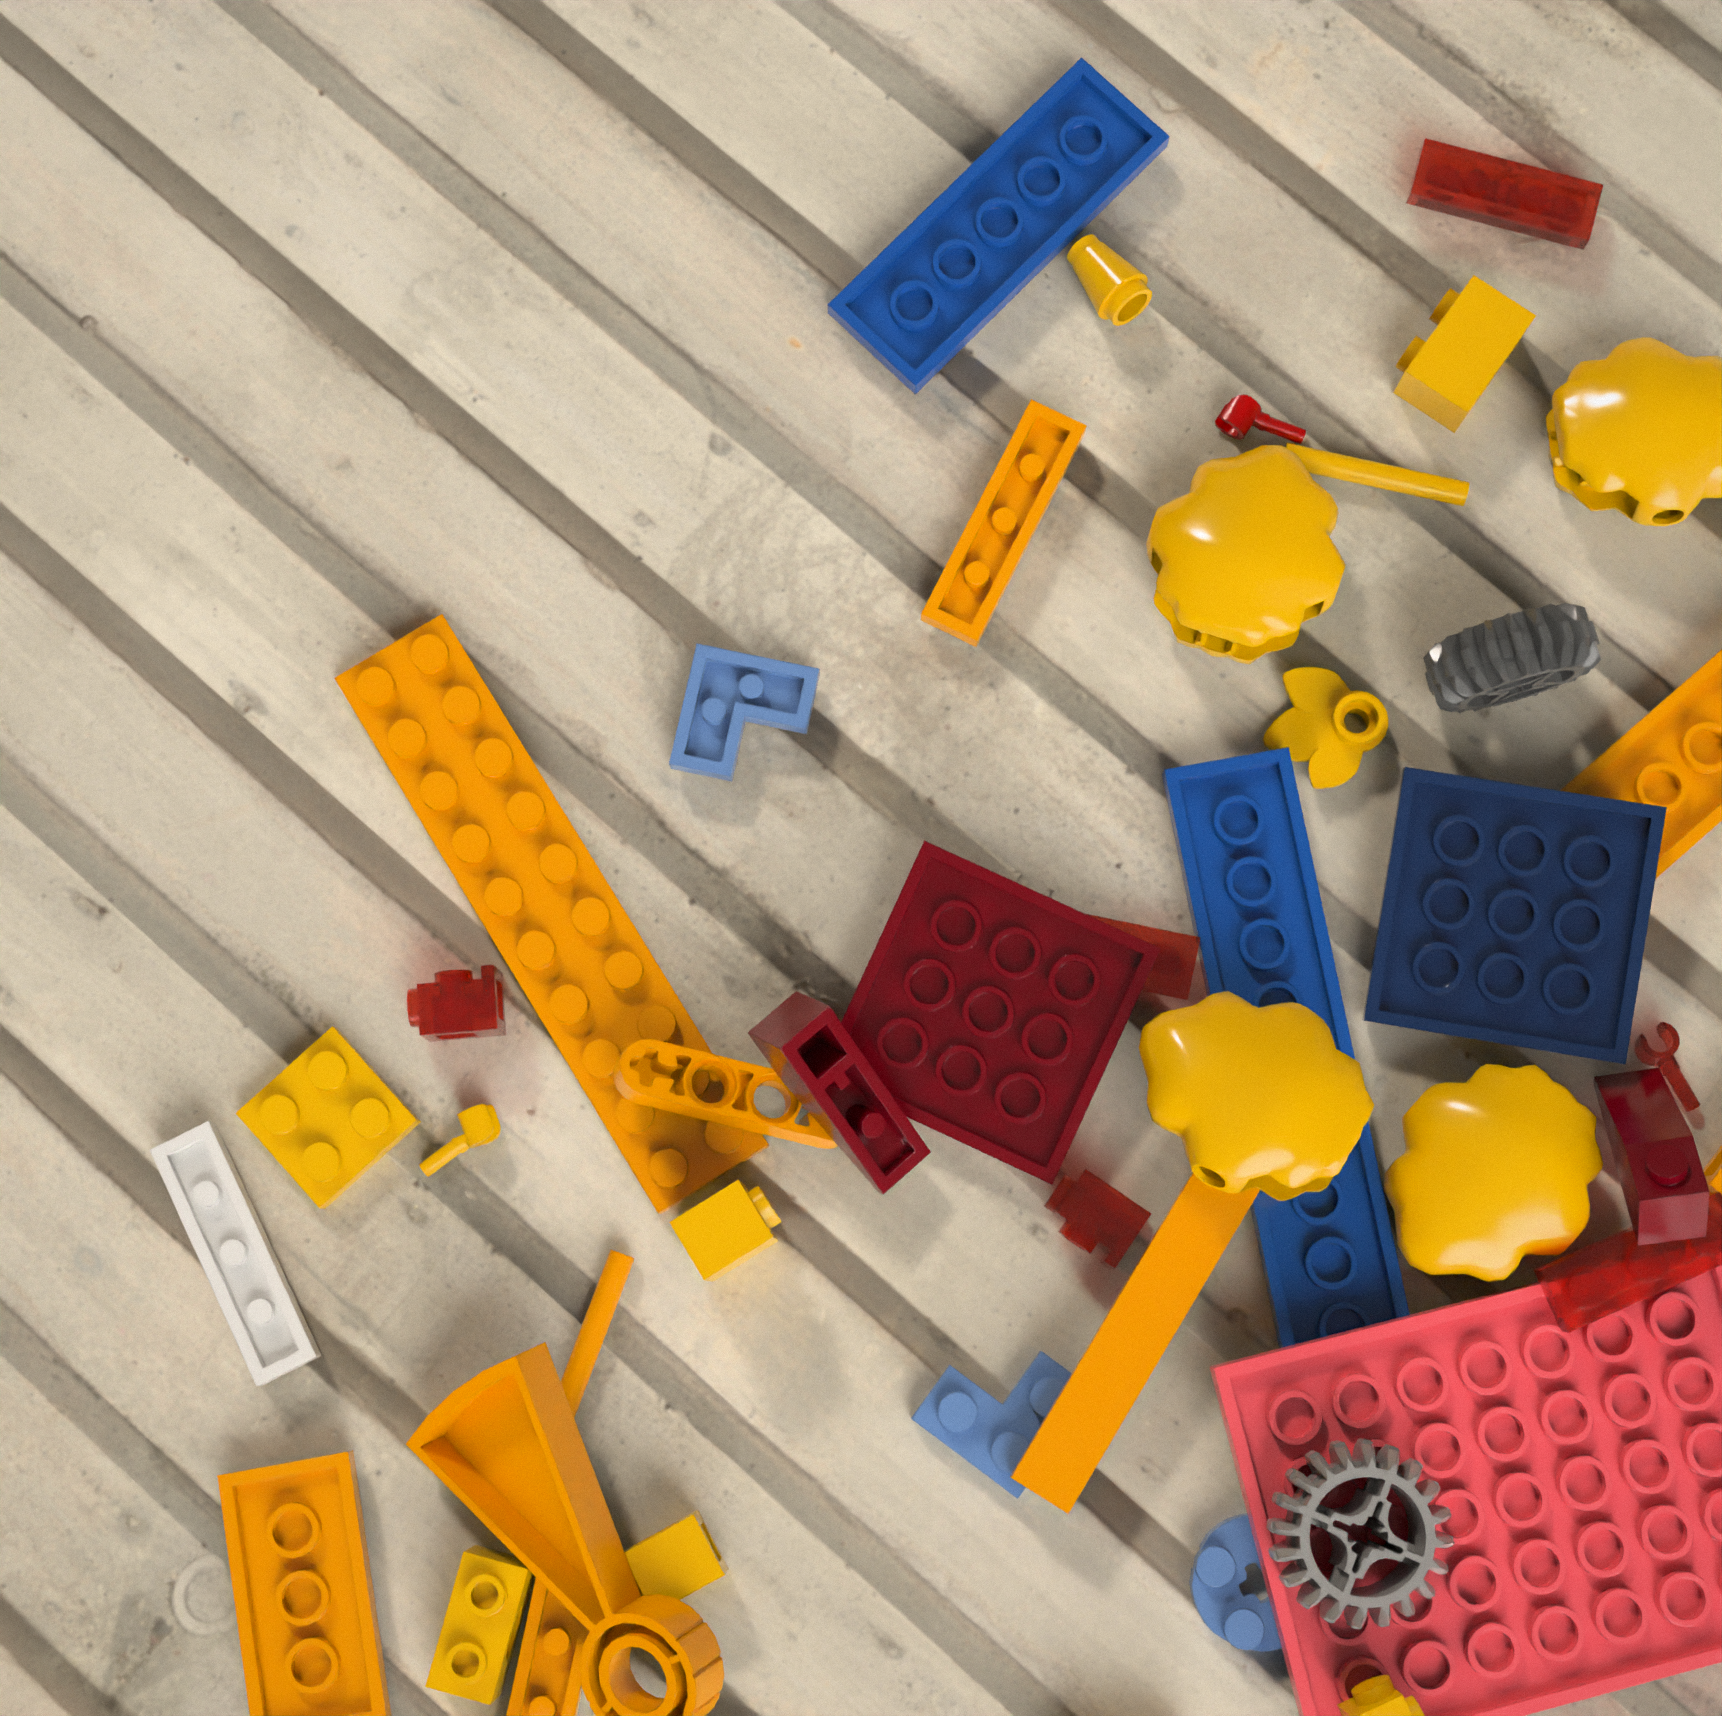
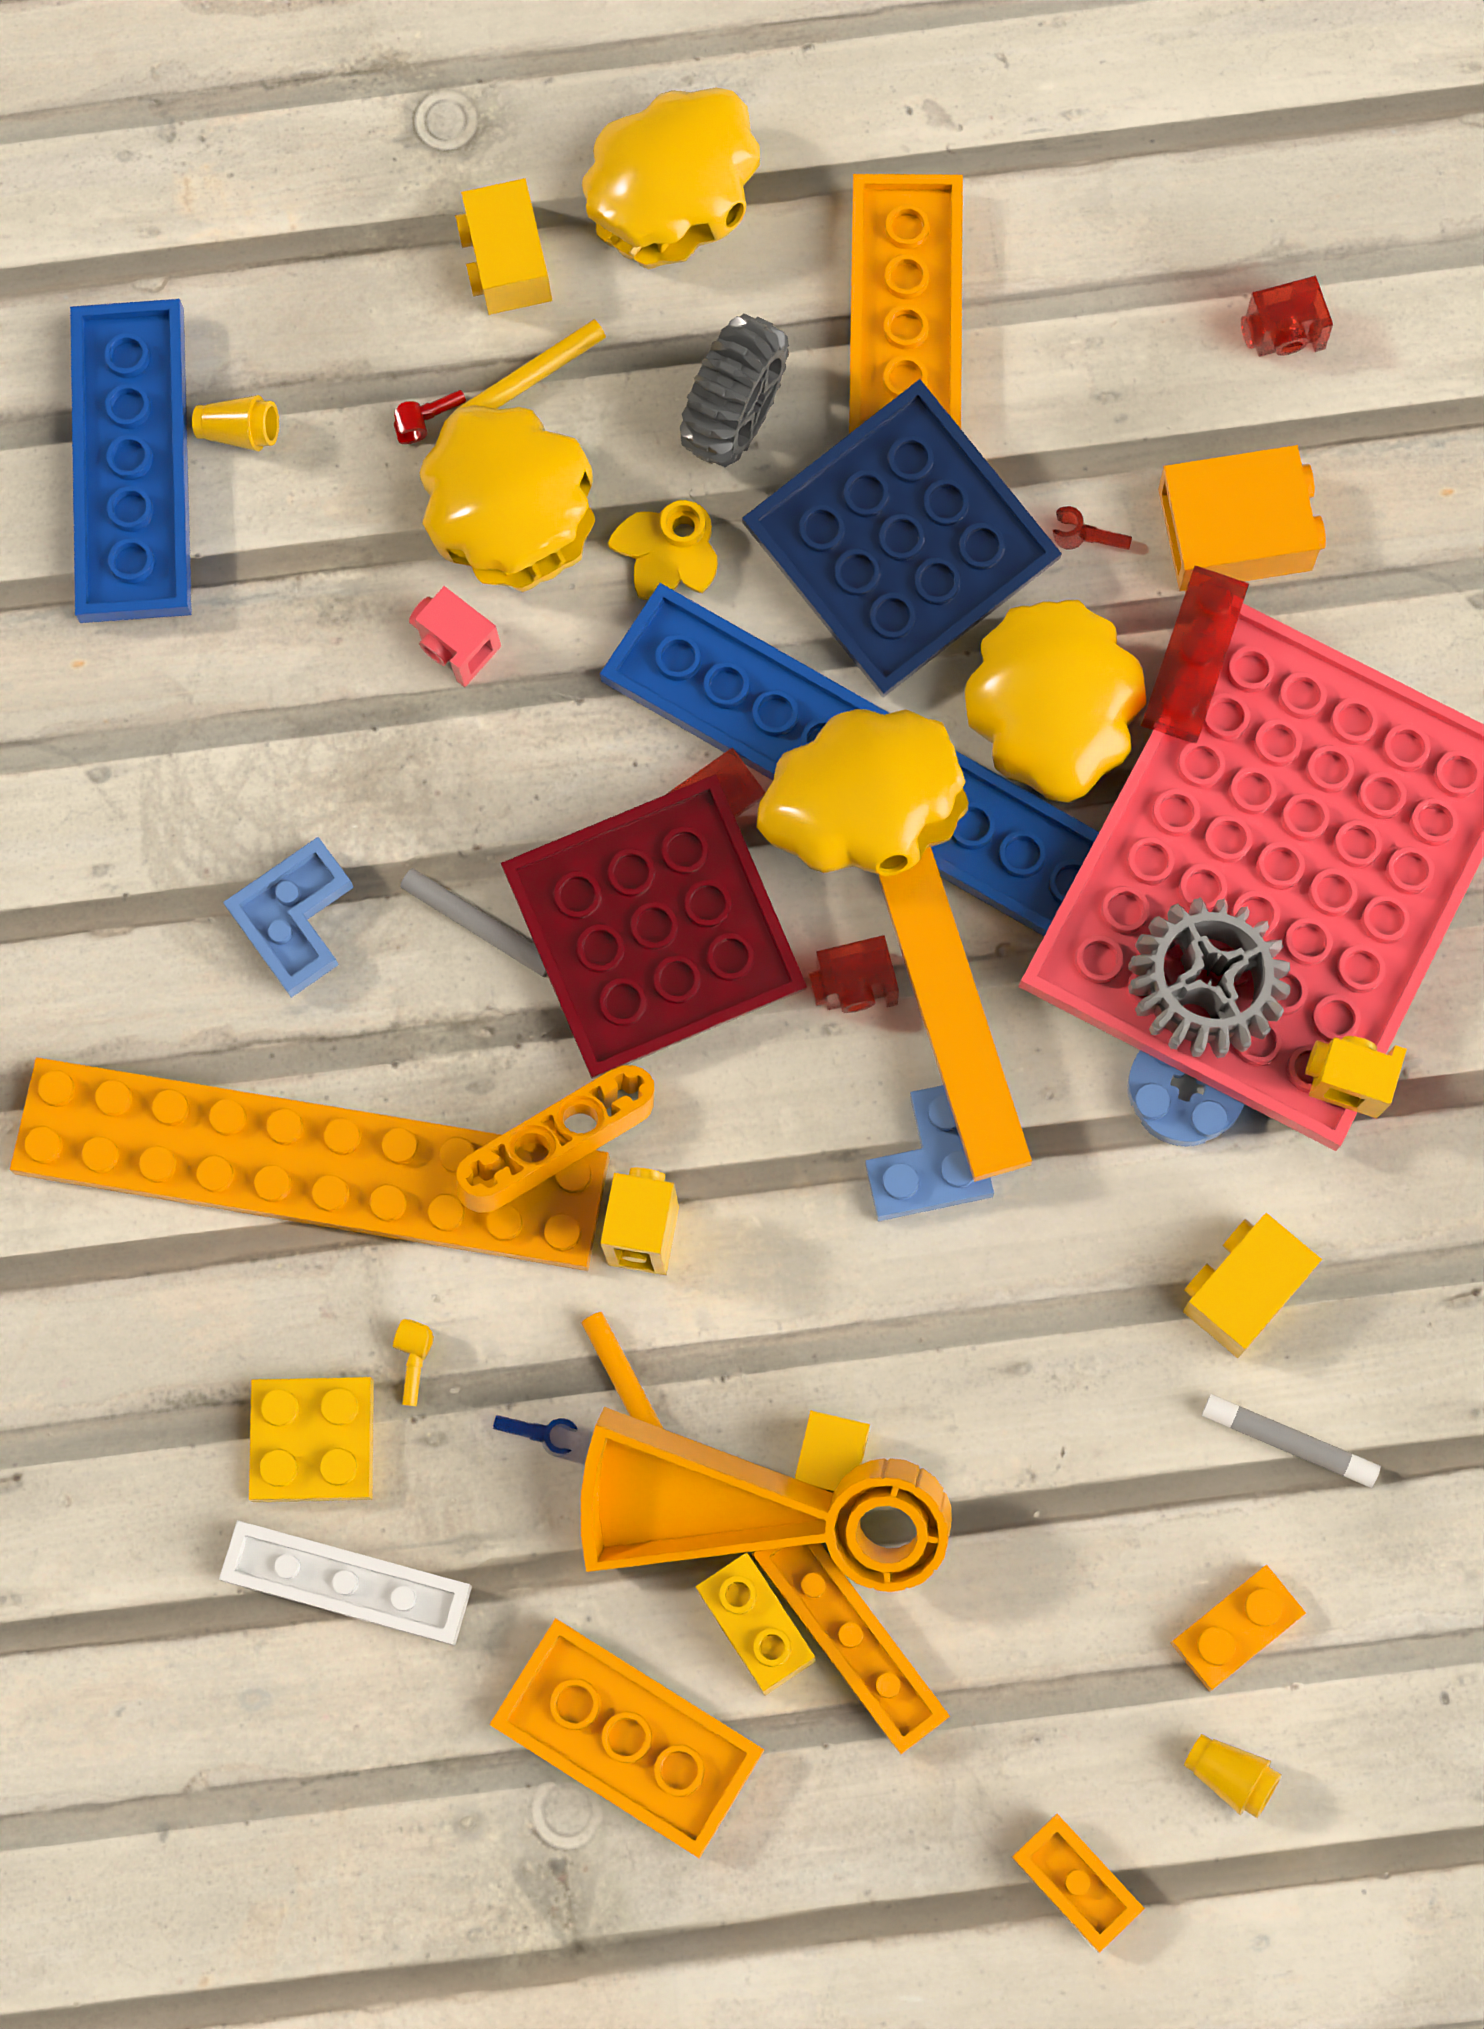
camera: 45 degrees left, 5 degrees down
clear red brick [407,965,506,1042] -> none
dark red slope [748,991,931,1195] -> none
light orange plate [921,399,1087,647] -> none
clear red plate [1406,138,1603,250] -> none
dark red slope [1594,1068,1710,1246] -> none
none -> light grey bar [400,868,547,978]
none -> coral brick [409,586,501,687]
none -> clear blue hand [493,1415,578,1457]

